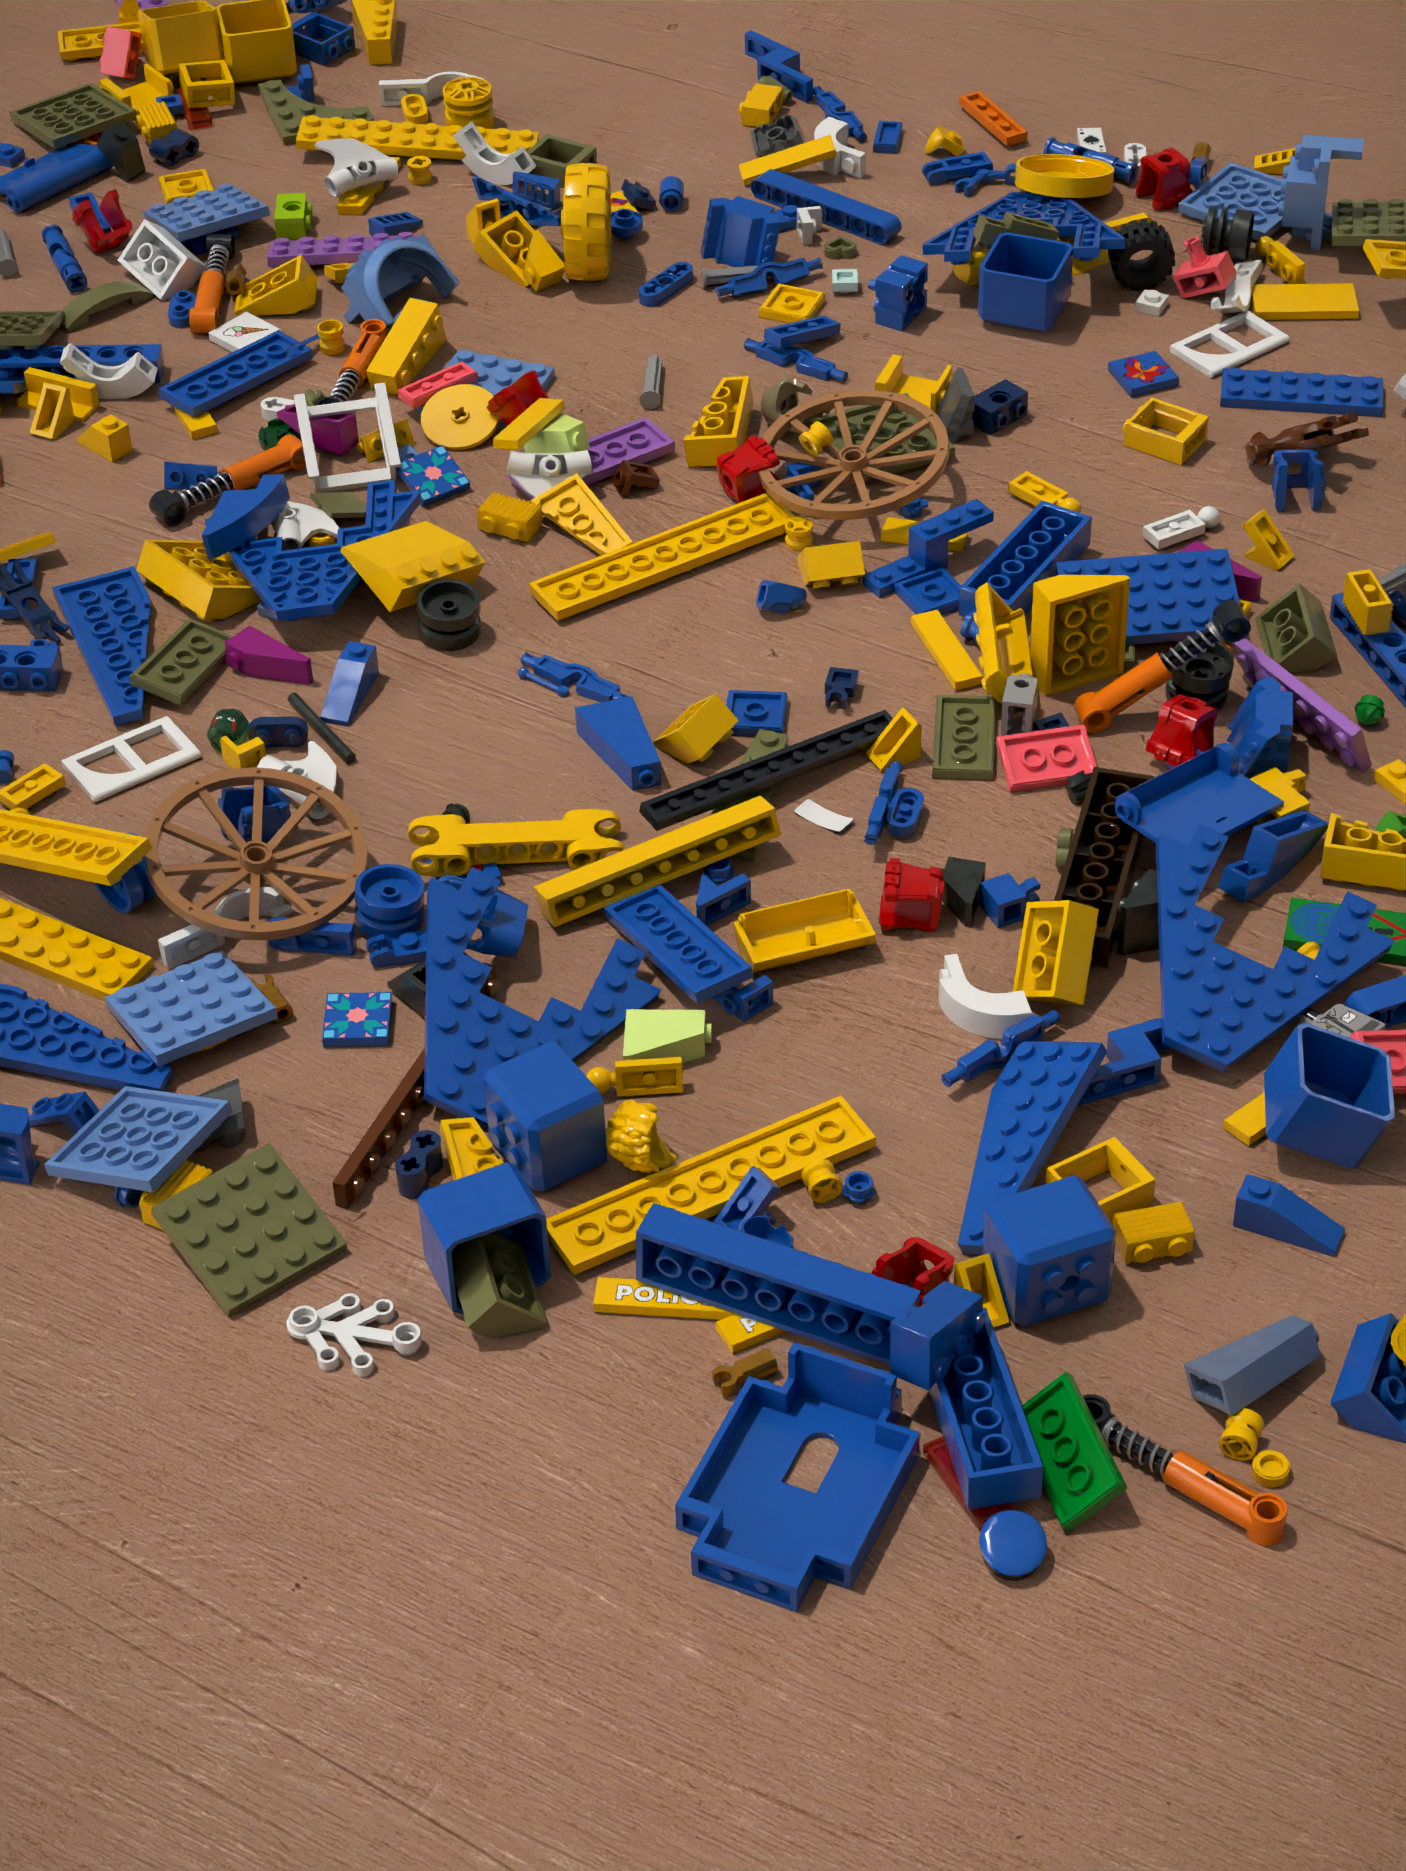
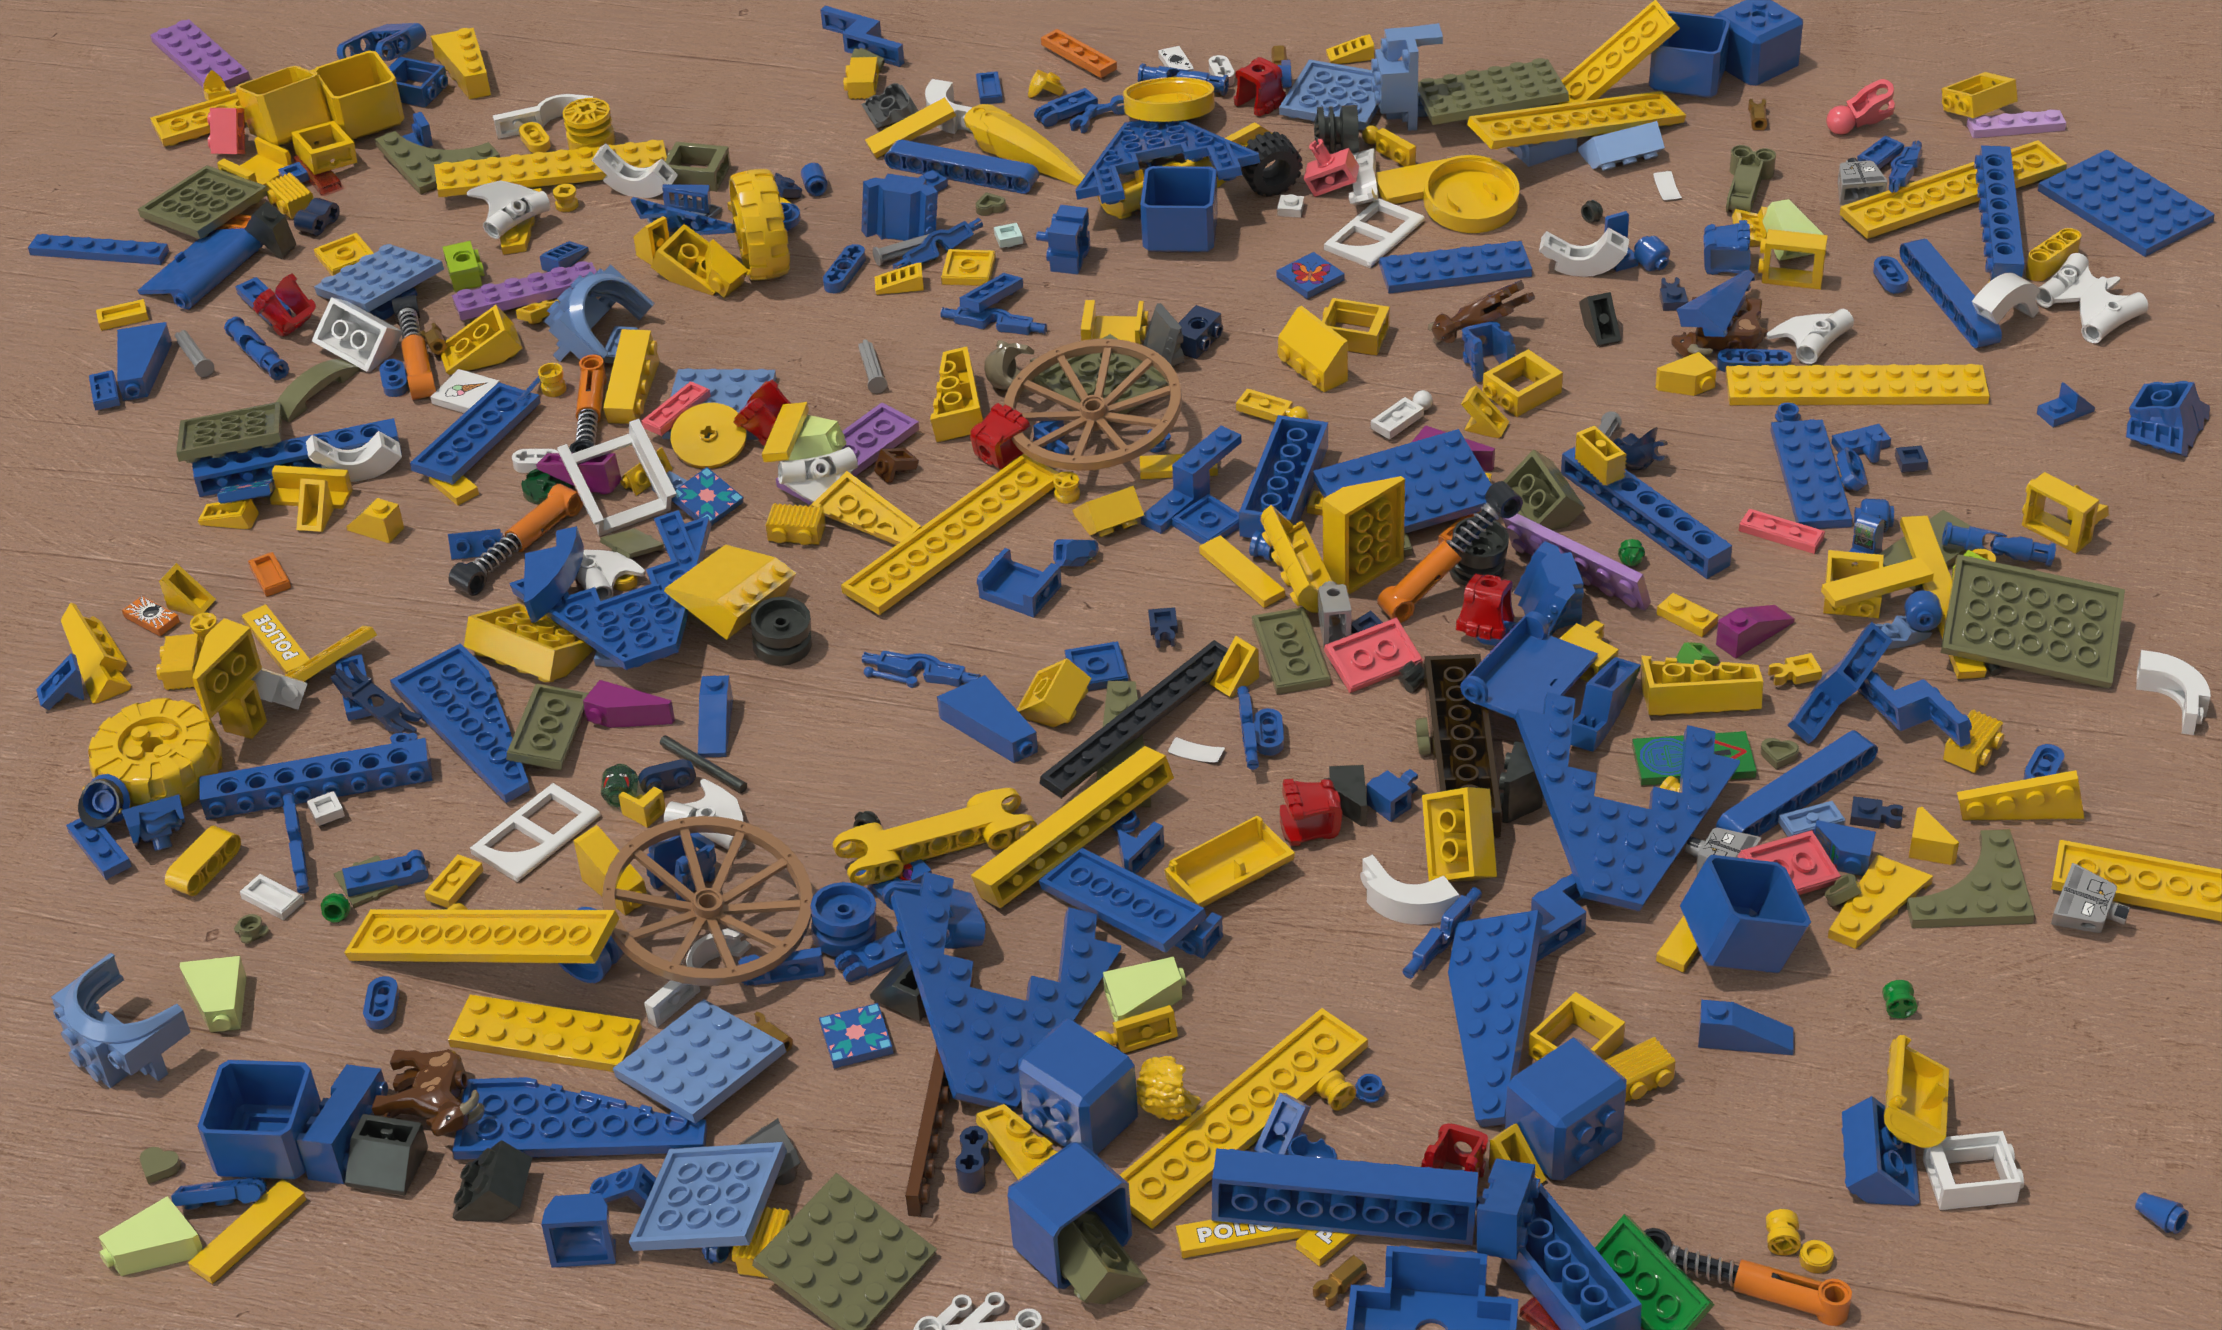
camera: 15 degrees left, 0 degrees up
olive arm [302,389,326,406] -> none
white bracket [796,206,822,245] -> none
yellow wheel [799,421,834,457] -> none
blue piece [813,86,867,142] -> none
olive slope [973,212,1059,249] -> none
sand blue slope [1184,1315,1321,1415] -> none
none -> yellow slope [573,825,647,915]
none -> yellow slope [875,263,924,295]
none -> yellow piece [964,104,1085,186]
none -> blue panel [977,548,1062,618]
none -> yellow slope [1277,305,1348,392]
none -> yellow brick [1423,155,1520,233]
none -> yellow window [1483,349,1563,417]

